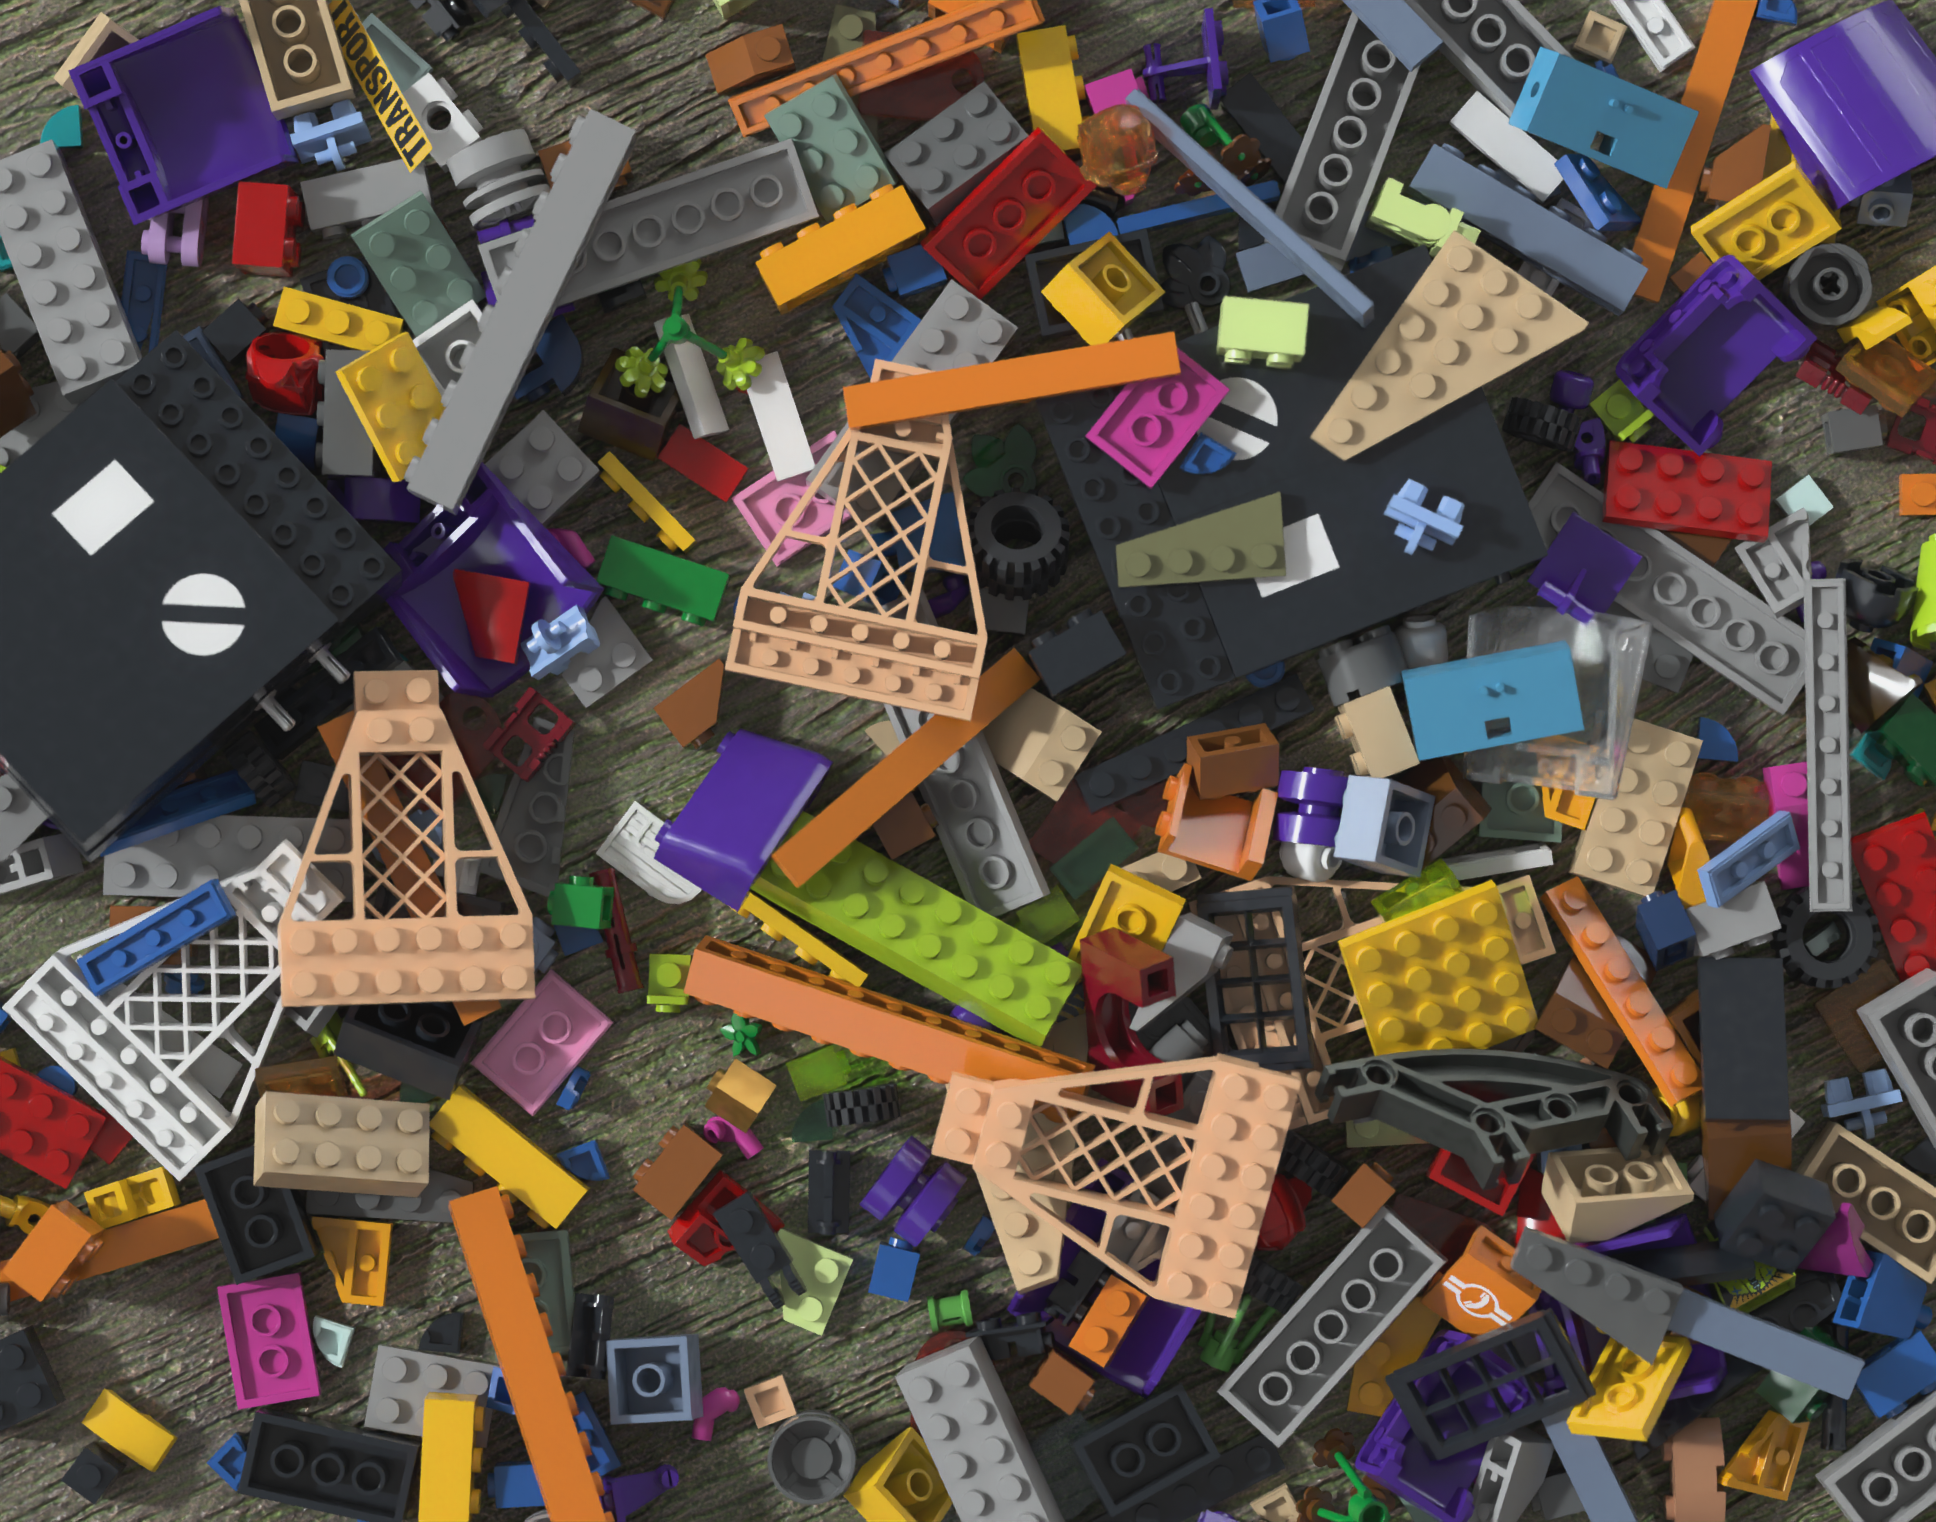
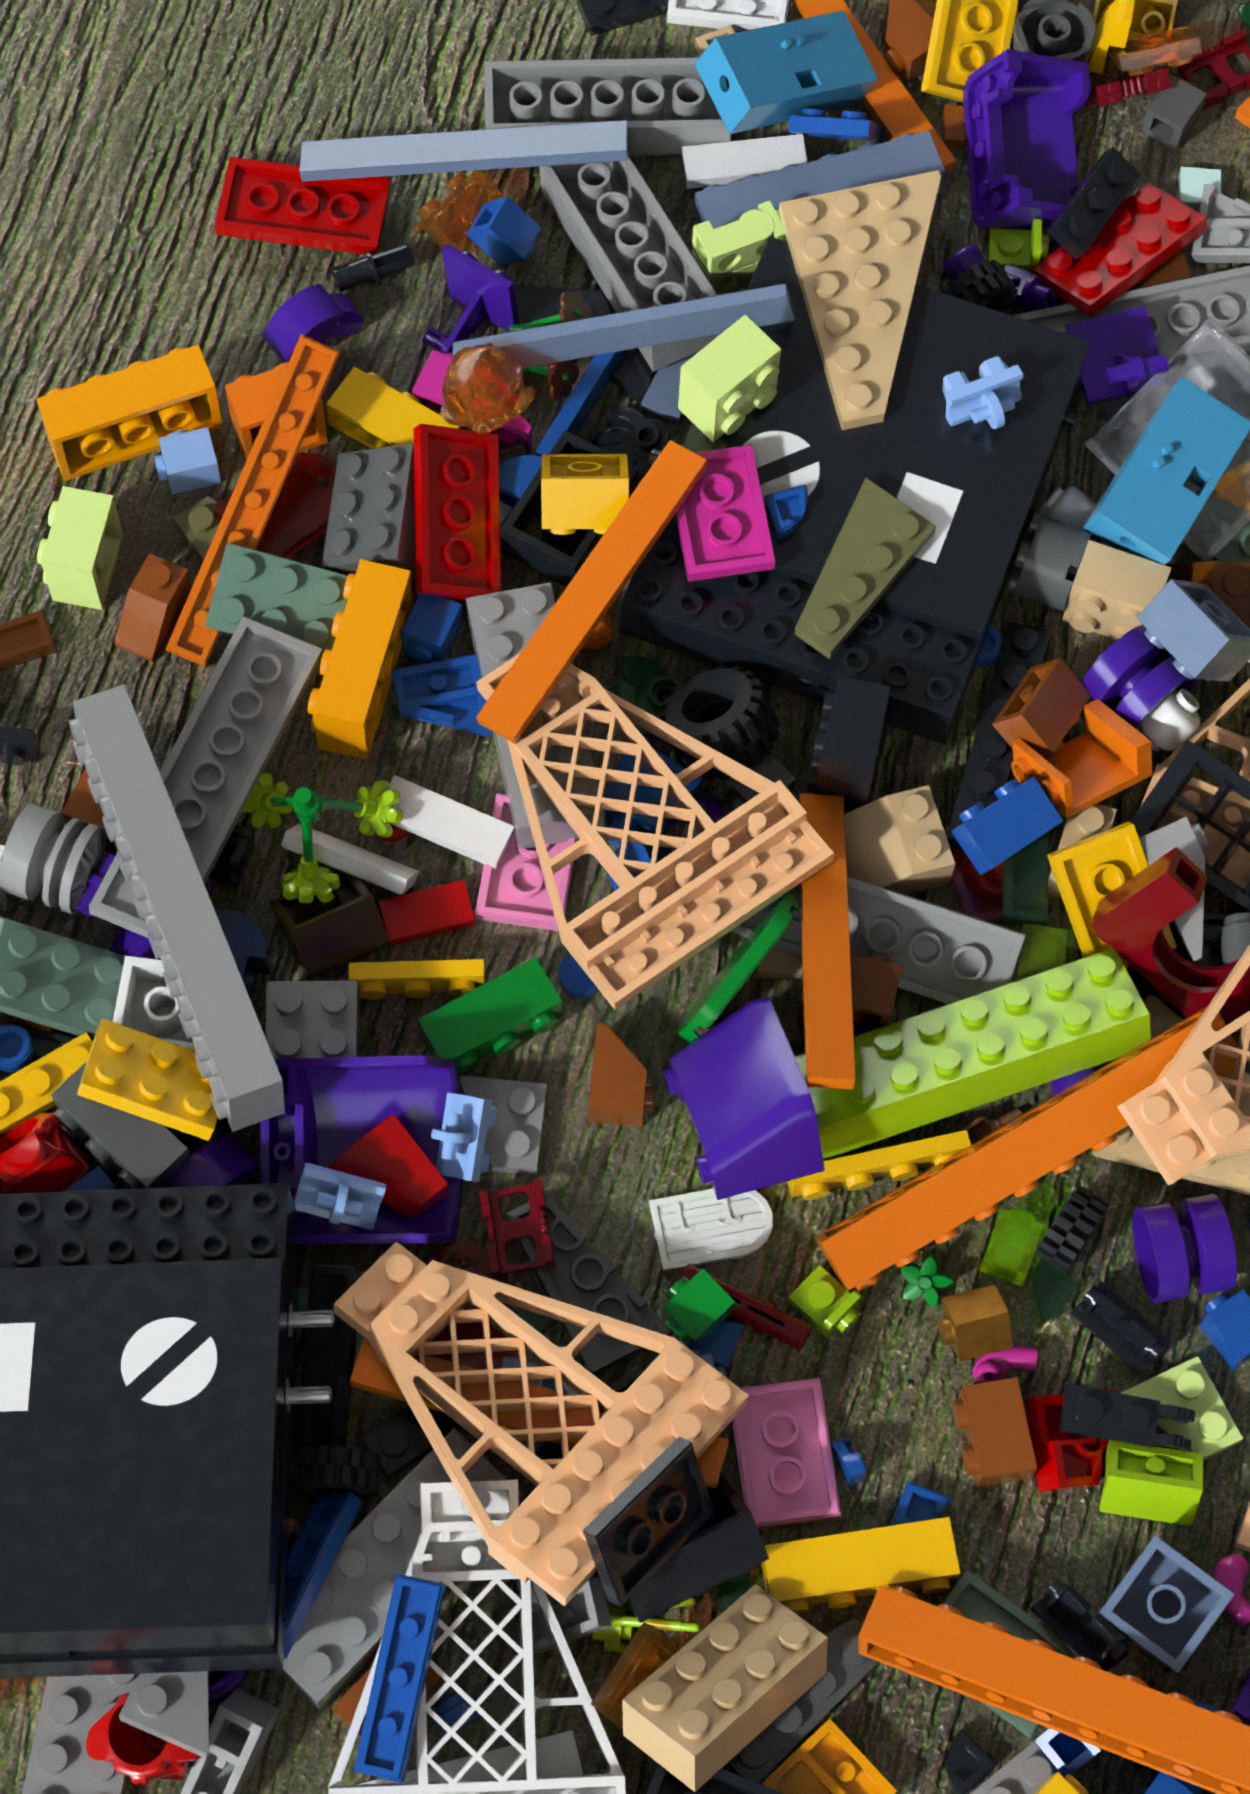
camera: 50 degrees left, 20 degrees down
none -> light blue hips [294,1162,386,1231]
none -> black tile [583,1437,715,1607]
none -> green tile [677,892,801,1043]
none -> blue brick [951,777,1063,876]
none -> nougat hand [961,1109,1022,1140]
none -> black plate [1047,146,1141,260]
none -> lime panel [1099,1440,1203,1526]

